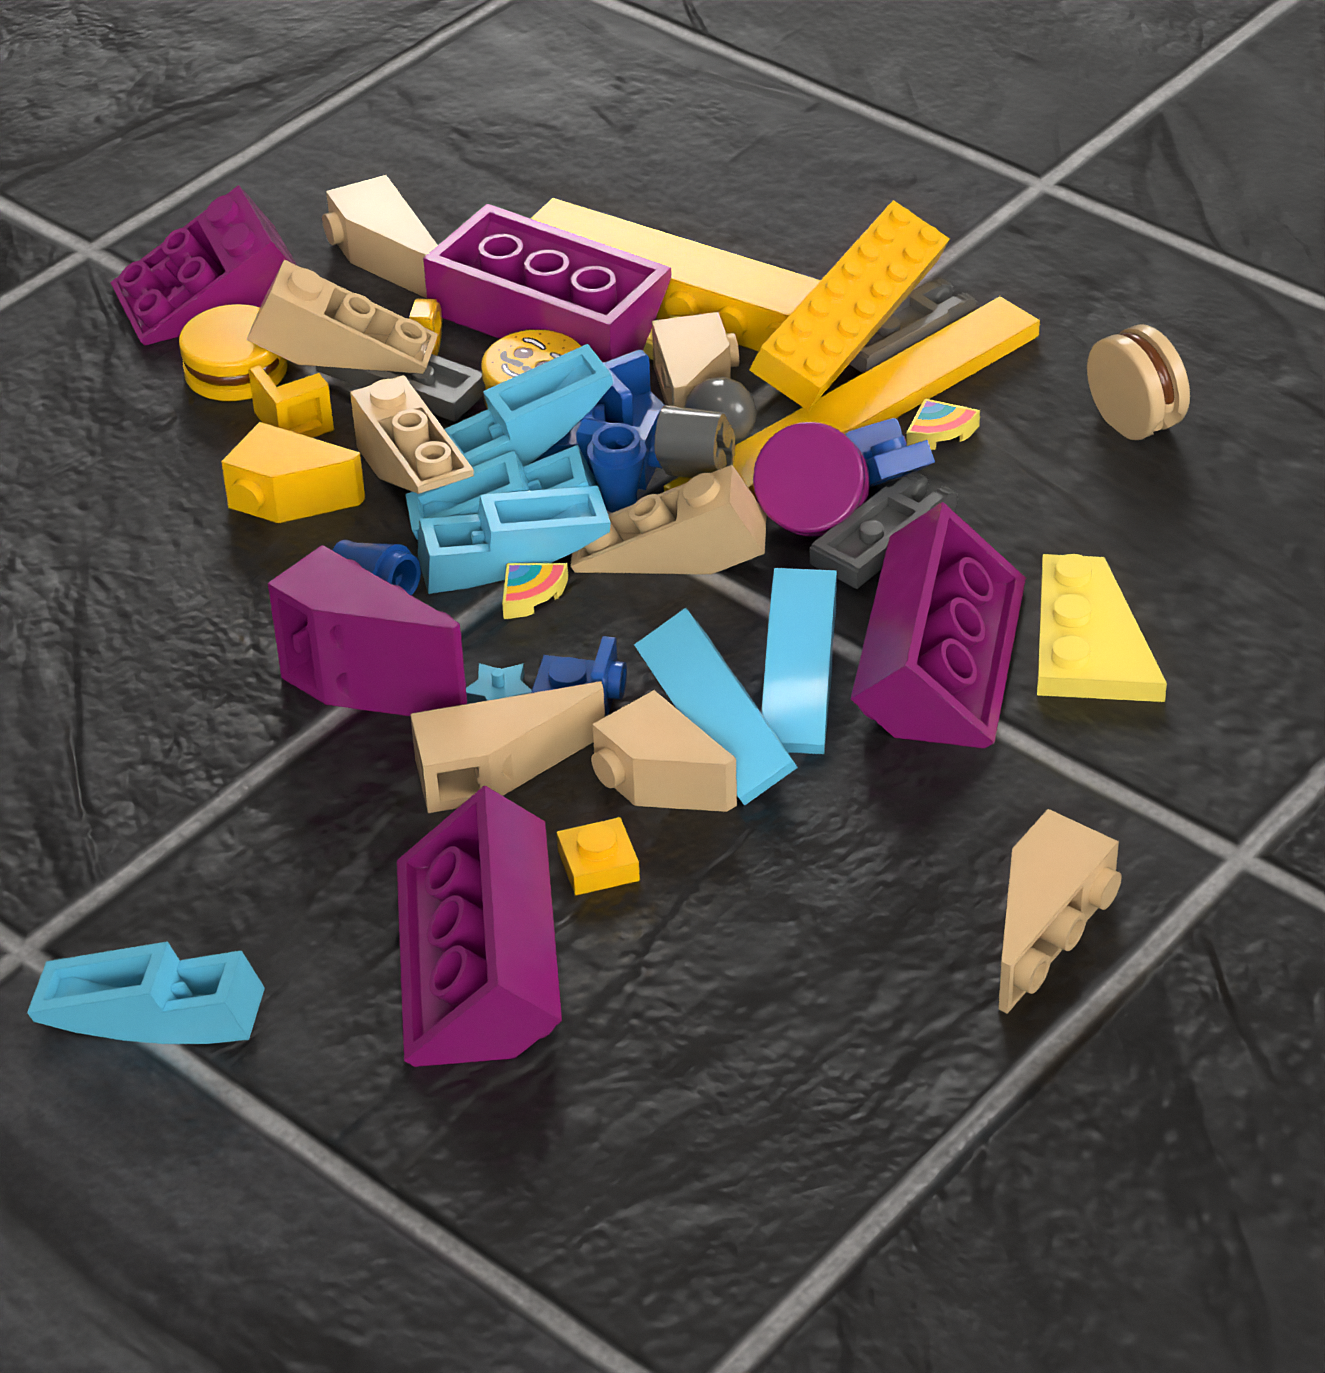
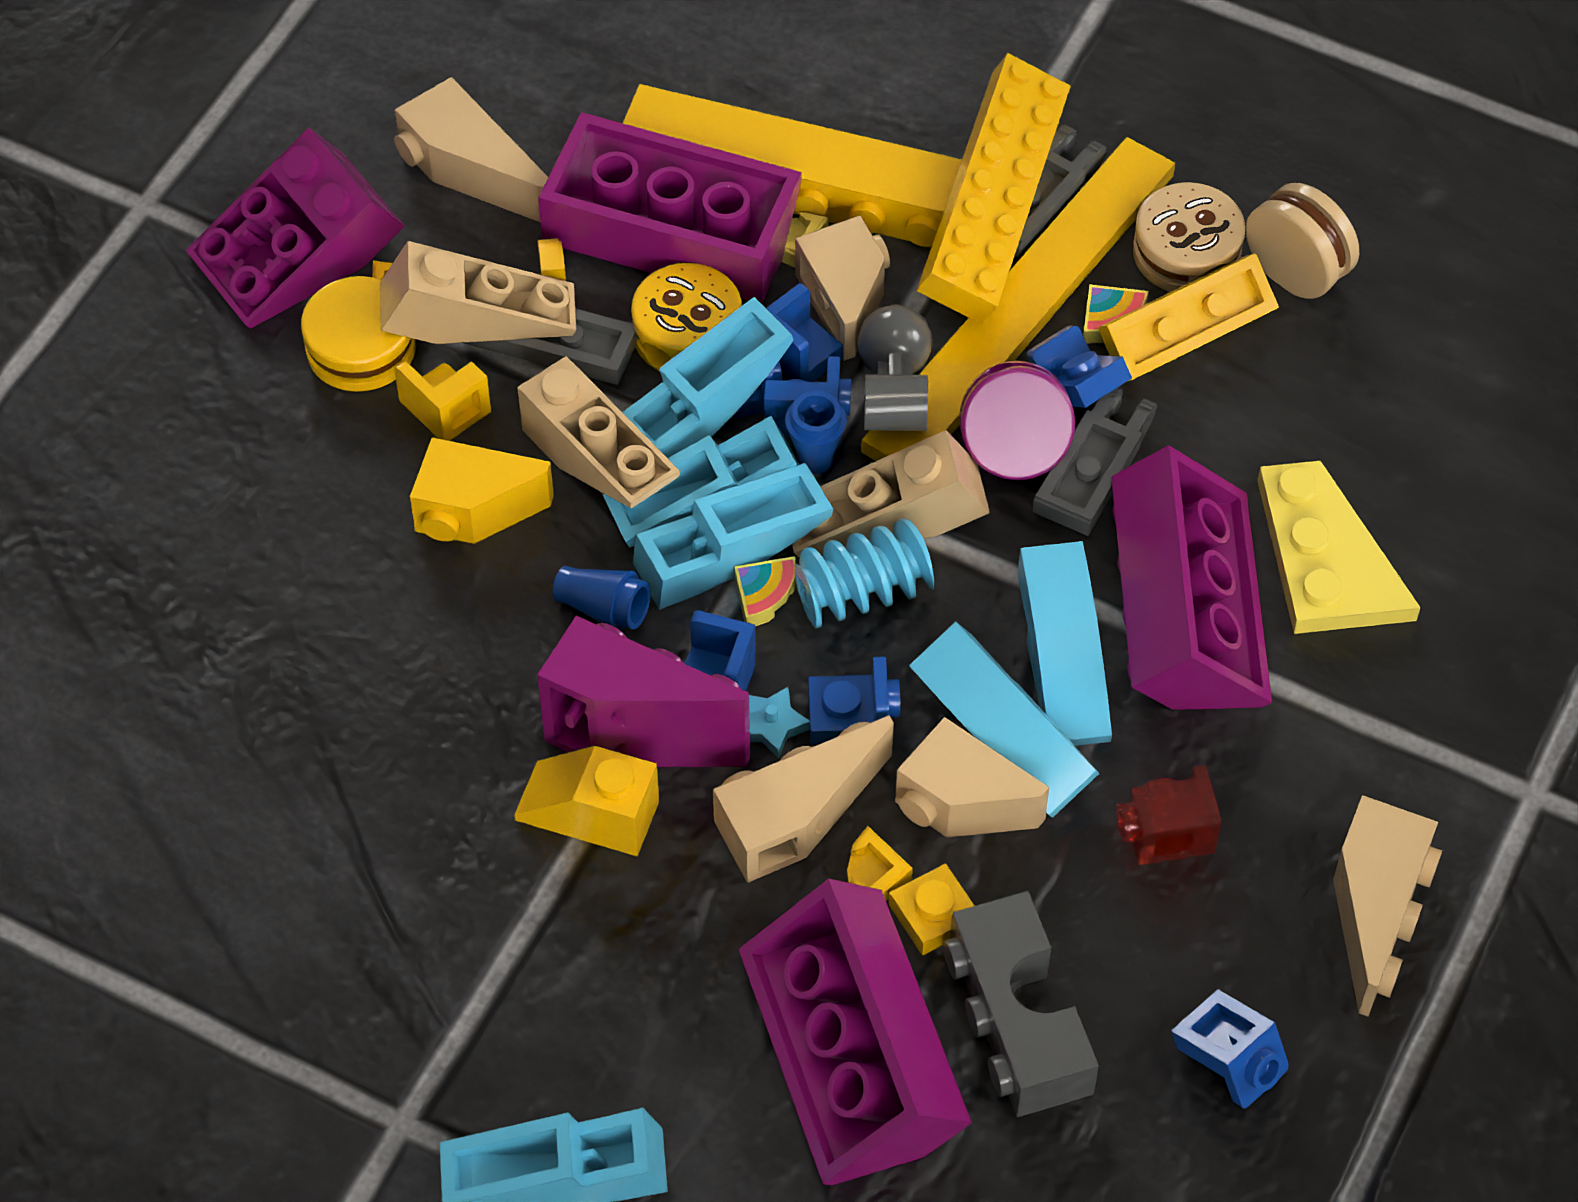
camera: 15 degrees left, 15 degrees up
none -> yellow slope [514,746,659,856]
none -> blue panel [685,611,756,691]
none -> medium azure piece [795,518,934,629]
none -> yellow tile [847,826,913,900]
none -> dark grey arch [943,891,1099,1117]
none -> yellow plate [1098,253,1279,381]
none -> clear red brick [1116,765,1222,865]
none -> tan head [1133,182,1245,292]
none -> blue bracket [1171,989,1289,1108]

